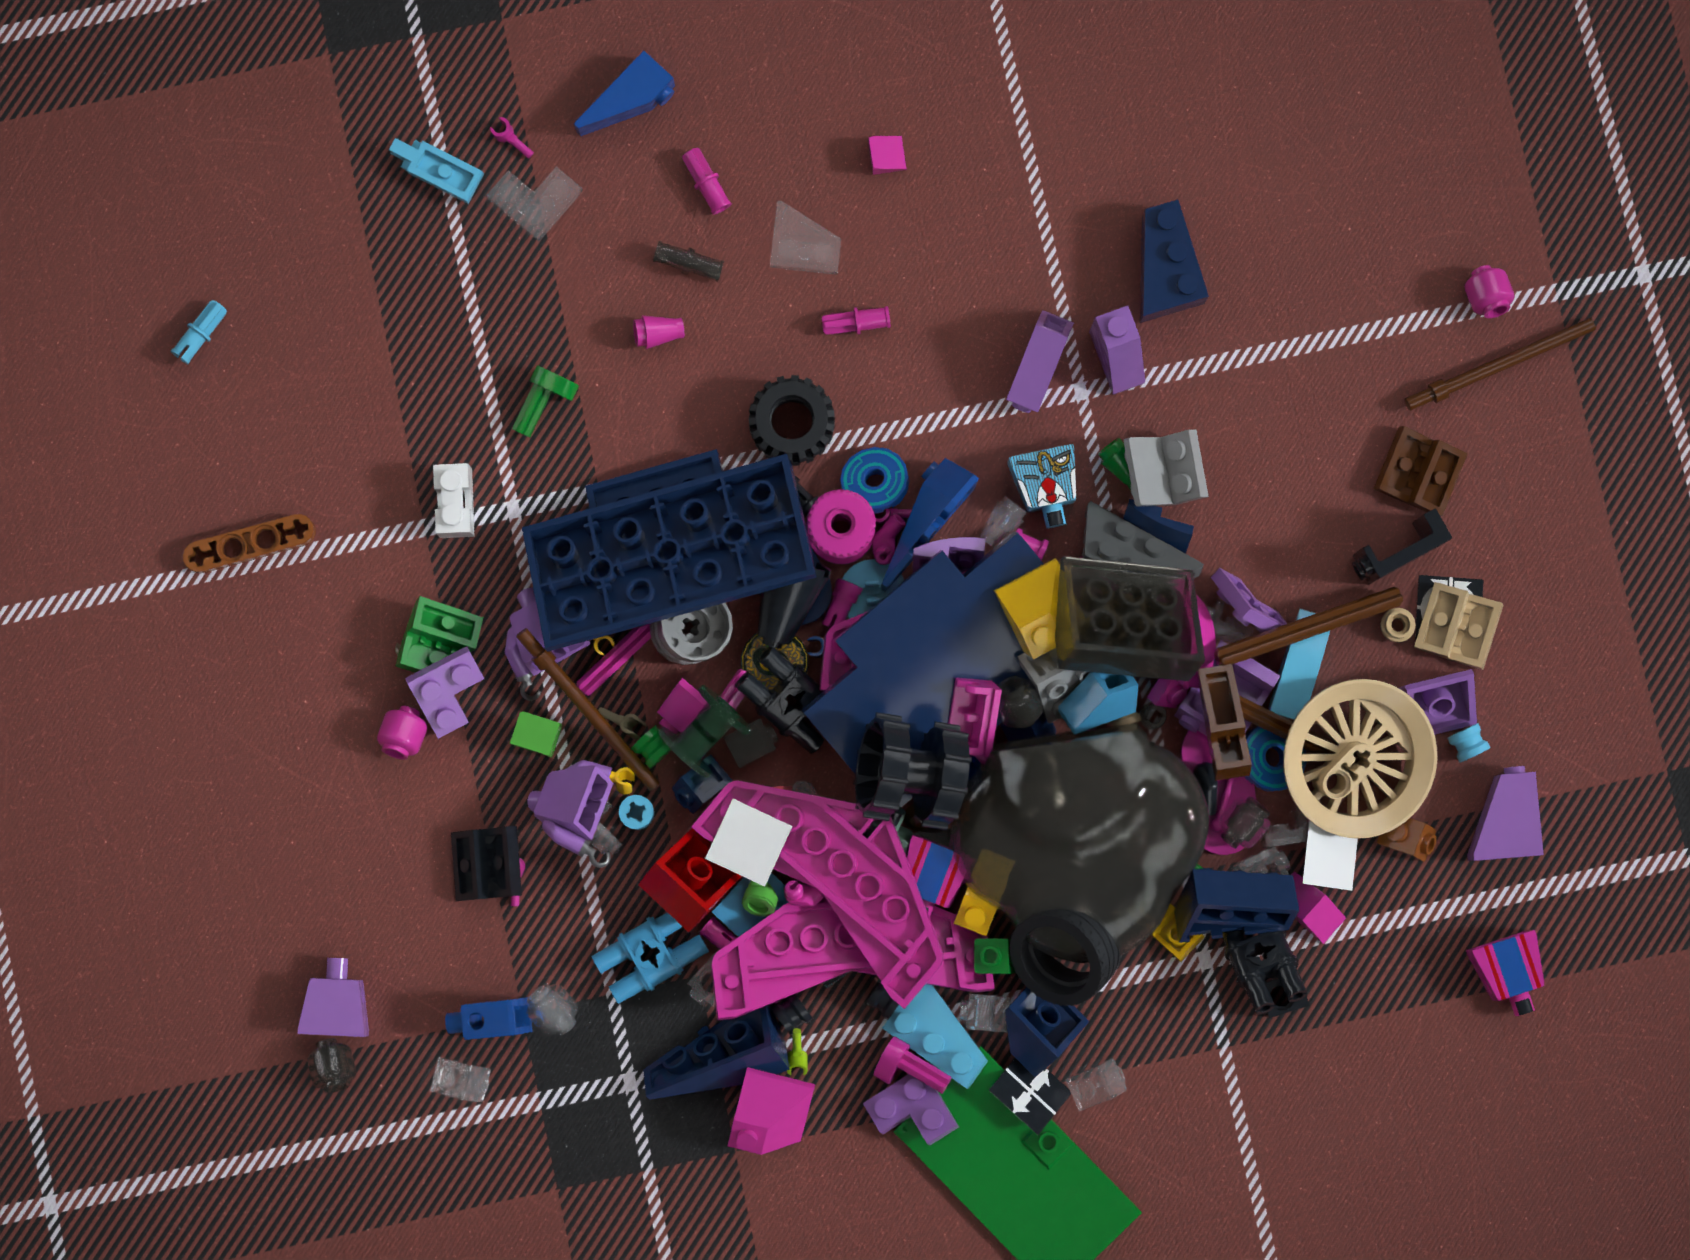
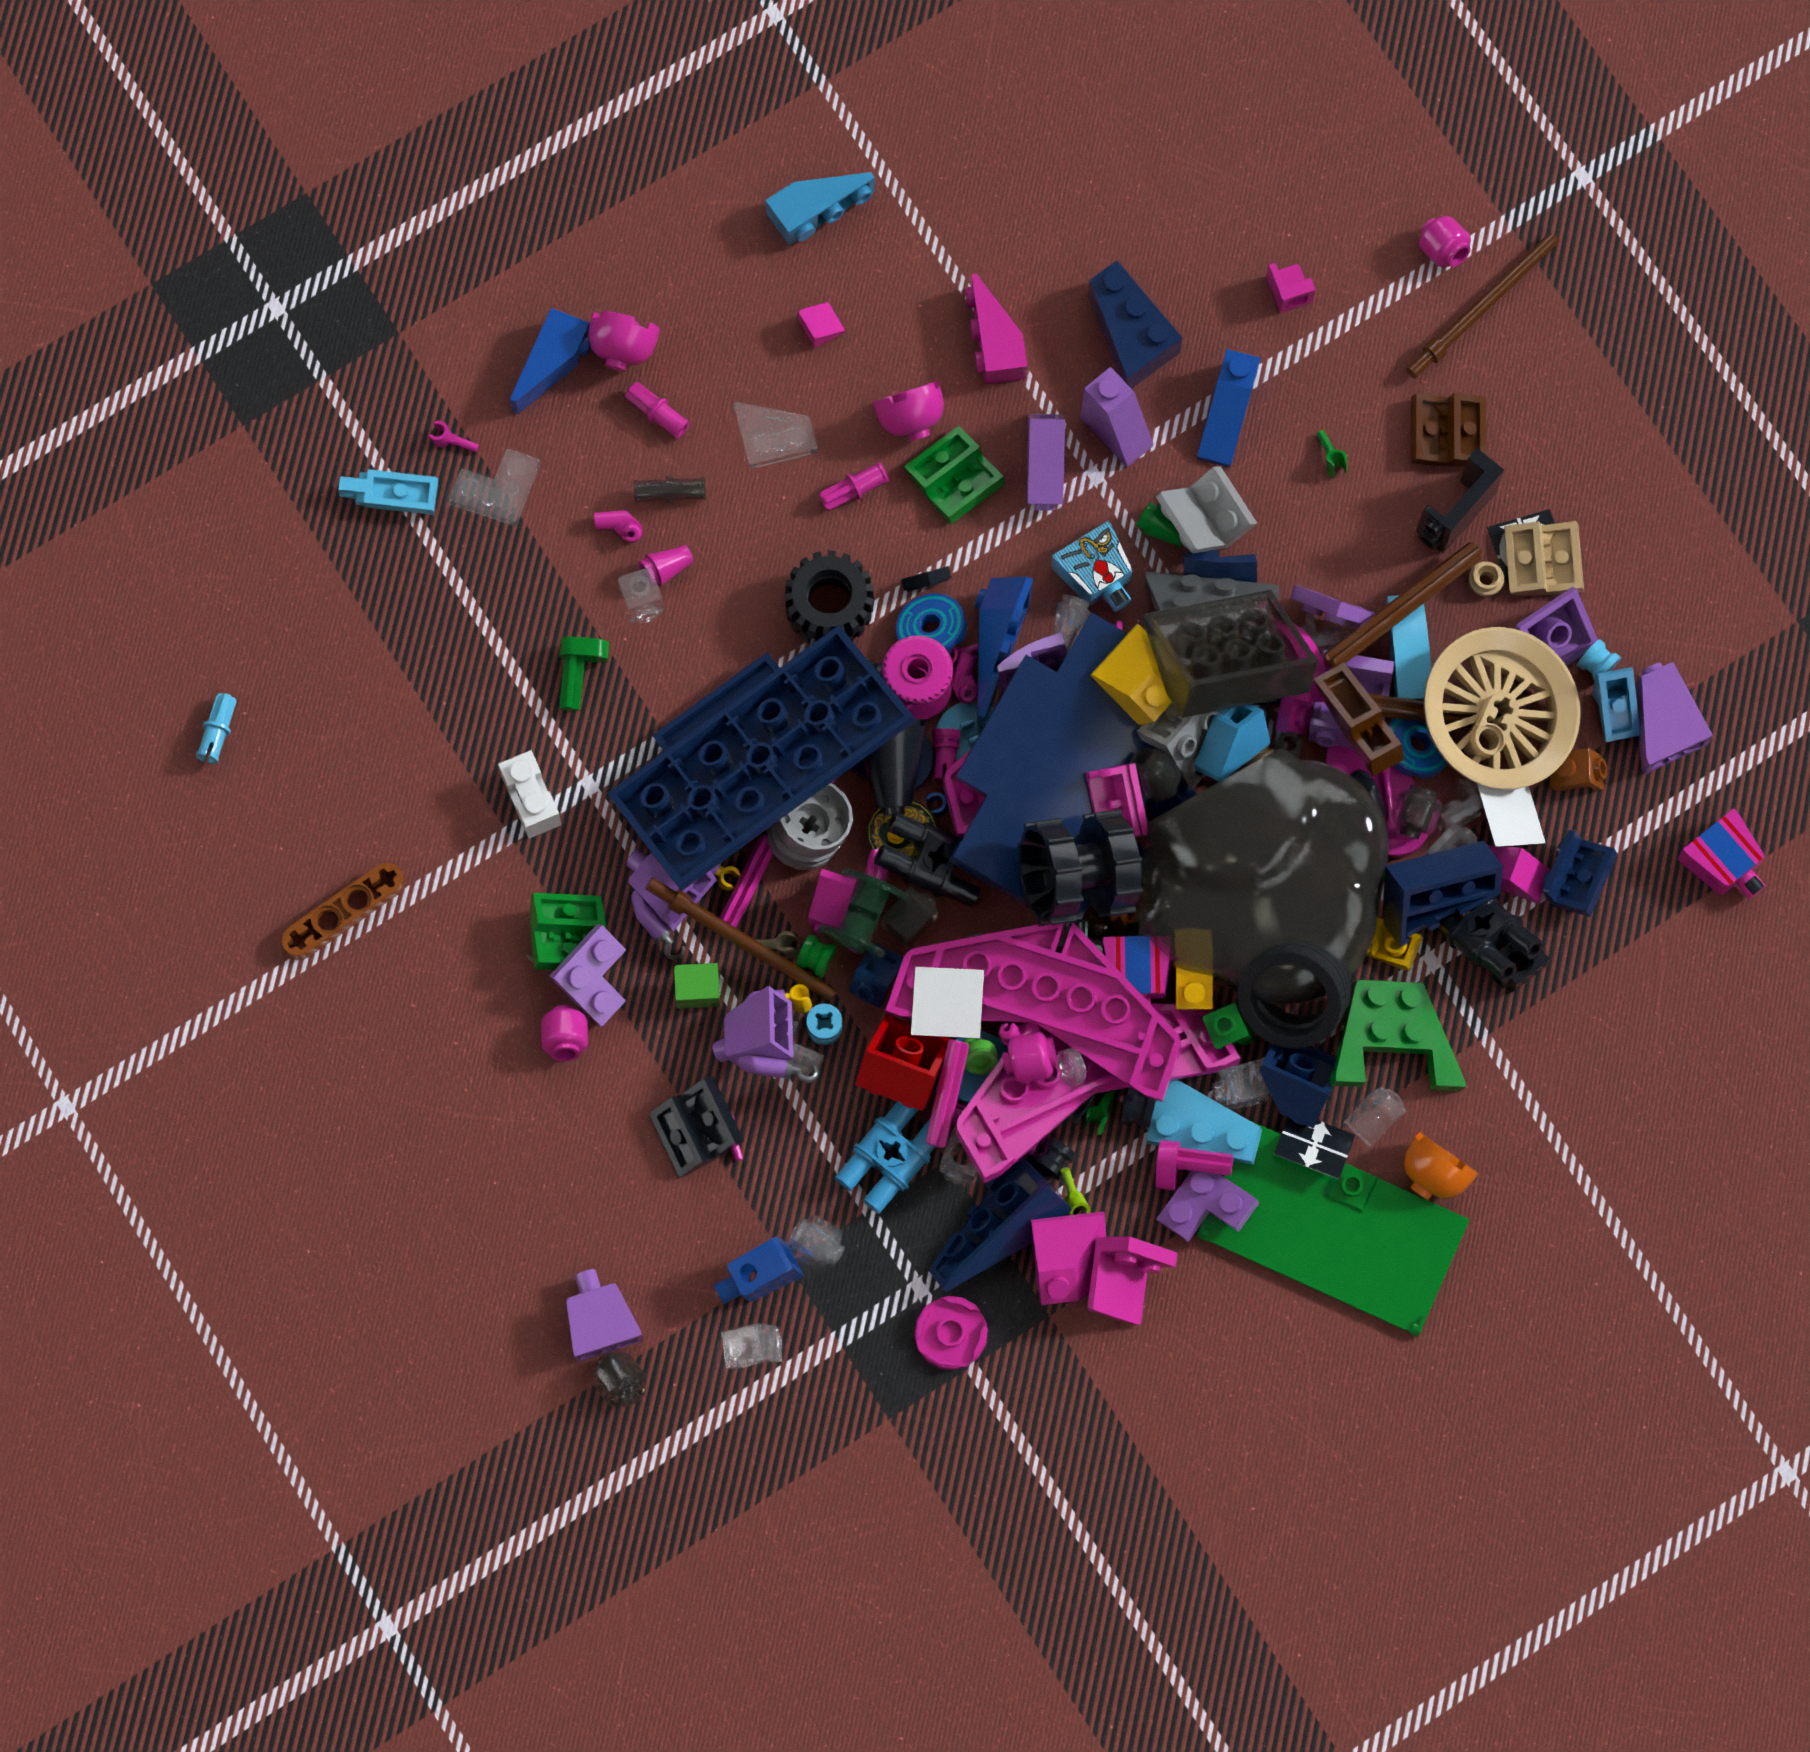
camera: 20 degrees left, 10 degrees down
none -> dark pink cylinder [588,311,660,371]
none -> dark pink arm [594,510,643,543]
none -> clear bracket [618,567,664,623]
none -> dark azure slope [765,172,875,245]
none -> dark pink cylinder [872,380,944,442]
none -> black tile [901,566,952,592]
none -> green slope [904,426,1006,524]
none -> dark pink tile [914,1296,988,1370]
none -> dark pink axle [926,1040,969,1148]
none -> dark pink slope [965,274,1028,384]
none -> dark pink head [1002,1032,1058,1084]
none -> clear tile [1057,1047,1086,1086]
none -> green hand [1083,1090,1117,1135]
none -> dark pink bracket [1088,1236,1177,1325]
none -> blue slope [1197,349,1261,467]
none -> dark pink panel [1266,263,1316,313]
none -> green hand [1317,430,1348,477]
none -> green wing [1330,980,1466,1092]
none -> orange cylinder [1403,1131,1479,1200]
none -> dark blue bracket [1542,830,1618,917]
none -> dark azure slope [1592,667,1641,742]

